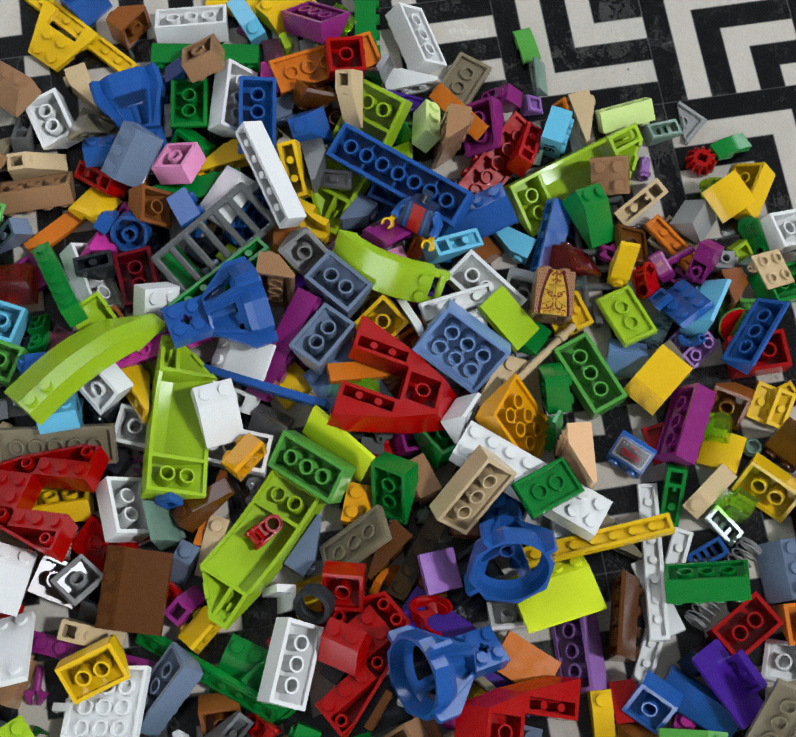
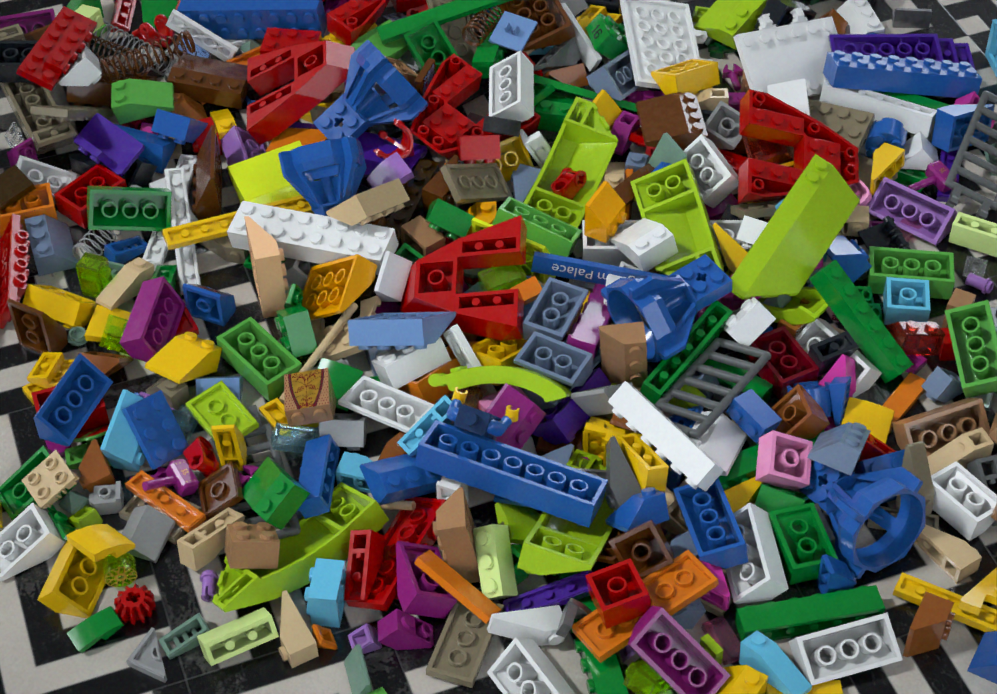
camera: 170 degrees right, 25 degrees down
medium nougat brick [181,33,225,83] -> none
red slope [318,617,373,677] -> none
tan slope [335,69,363,128] -> none
white tile [418,282,494,323] -> none
lime tile [477,285,540,353] -> none
green tile [511,456,585,521] -> none
clear red slope [549,242,601,277] -> none
blue tile [647,287,674,311] -> none
magenta slope [685,238,725,284] -> none

